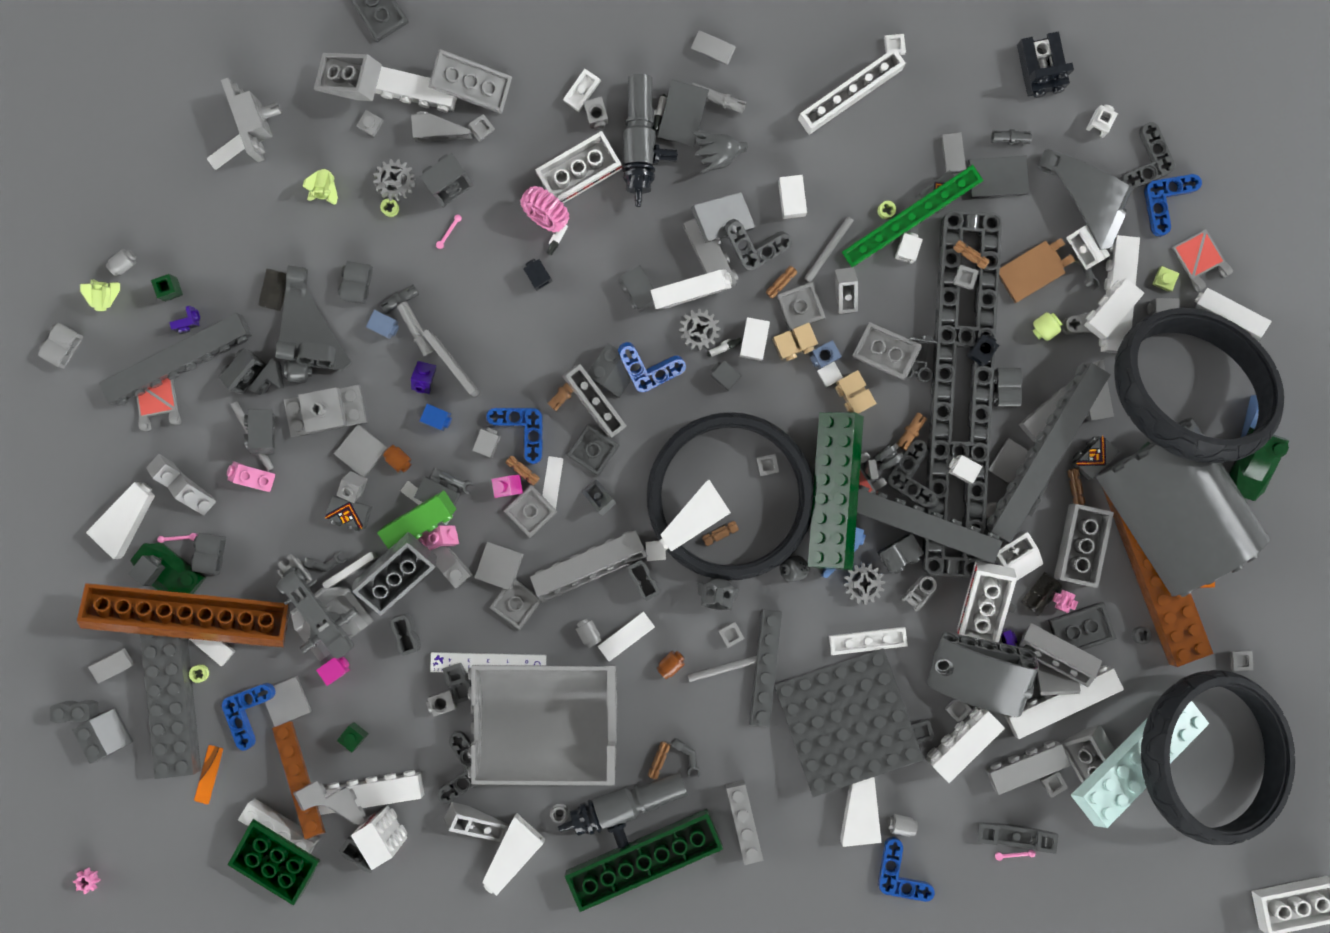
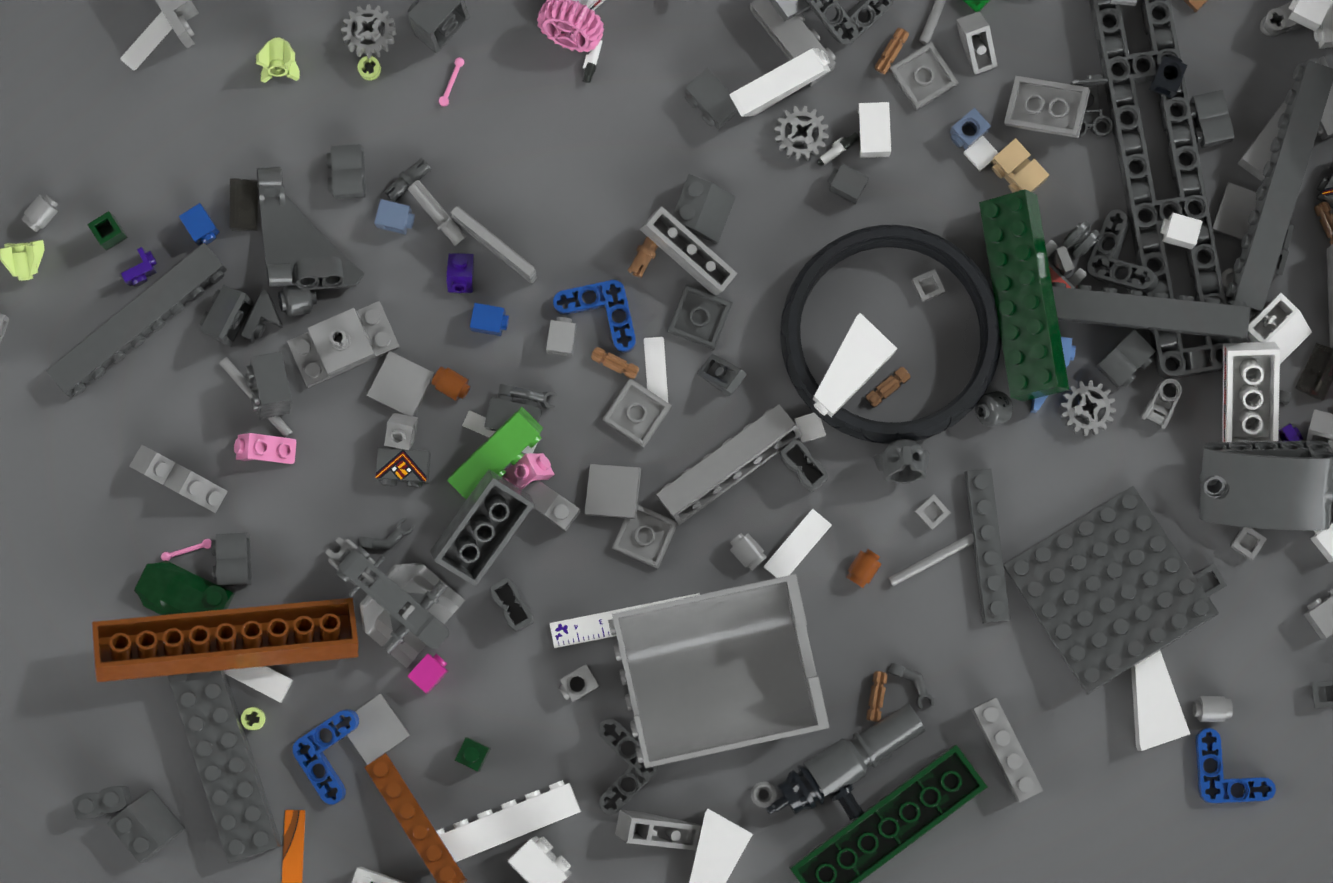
camera: 10 degrees left, 5 degrees down
white slope [86,482,155,559] -> none
light grey slope [88,648,135,683] -> none
dark grey brick [128,555,165,586] -> none
flag [136,378,182,431] -> none
light grey arch [293,781,366,825] -> none
white tile [322,552,378,588] -> none
dark grey slope [442,663,471,704] -> none
dark pink brick [491,475,523,498] -> none
black brick [523,259,553,291] -> none
beam [618,342,686,392] -> none
tan piece [772,323,818,361] -> none
white tile [829,627,908,655] -> none
medium nougat pin [896,412,927,451] -> none
white brick [926,707,1005,783] -> none
yellowish green head [1033,312,1063,341] -> none
none -> blue brick [179,203,220,246]

